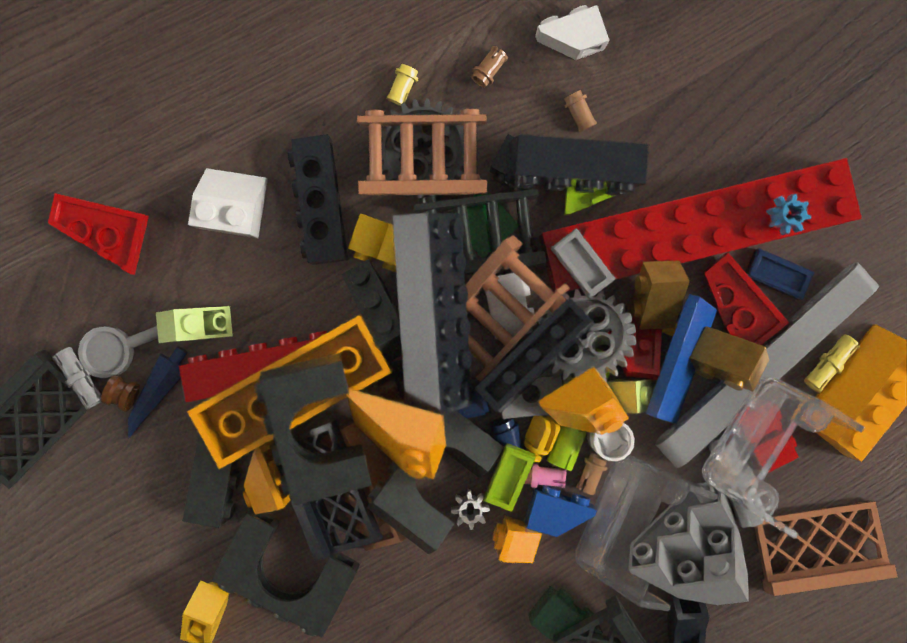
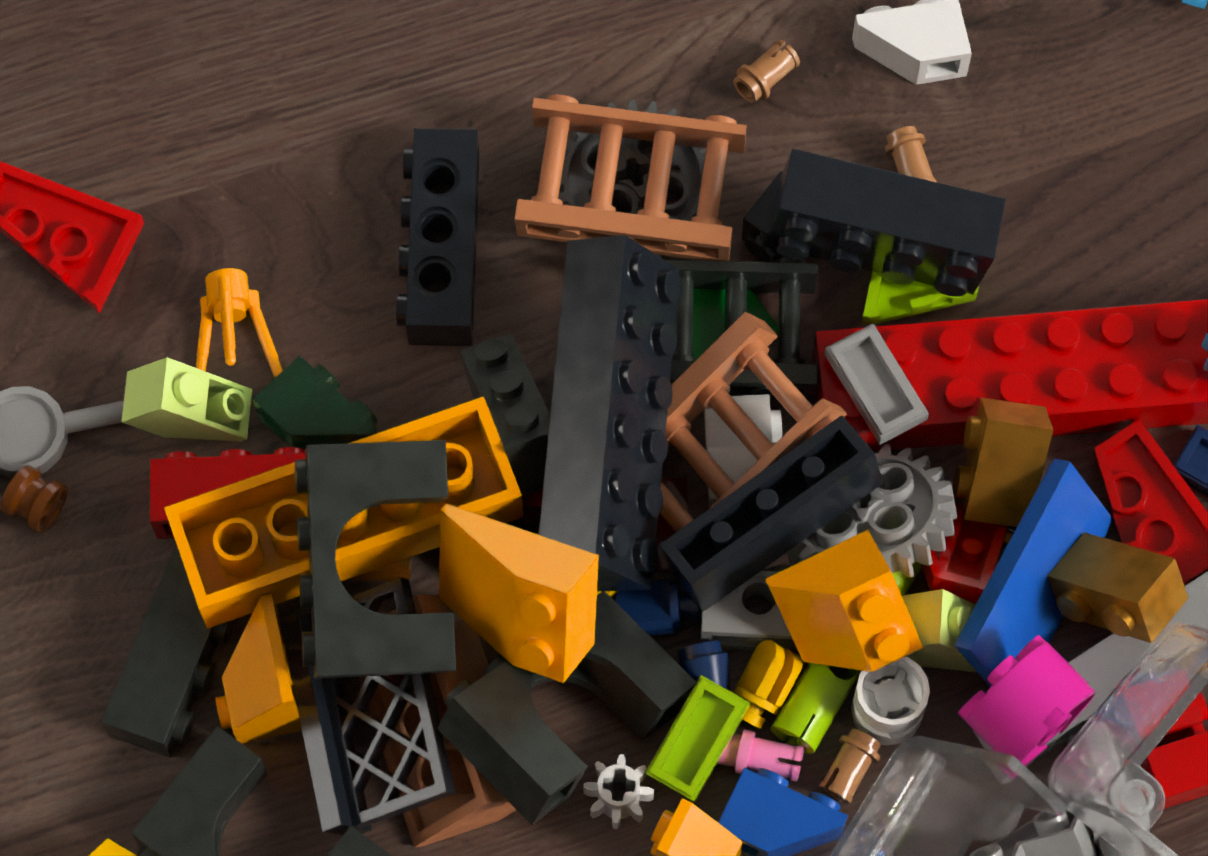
camera: 10 degrees right, 20 degrees down
dark blue bar [128,346,188,439] -> none
white slope [188,168,268,238] -> none
yellow brick [348,213,397,273] -> none
light yellow pin [386,64,418,106] -> none
none -> light orange plant [195,268,284,379]
none -> clear green slope [253,356,378,450]
none -> dark pink brick [958,635,1096,771]

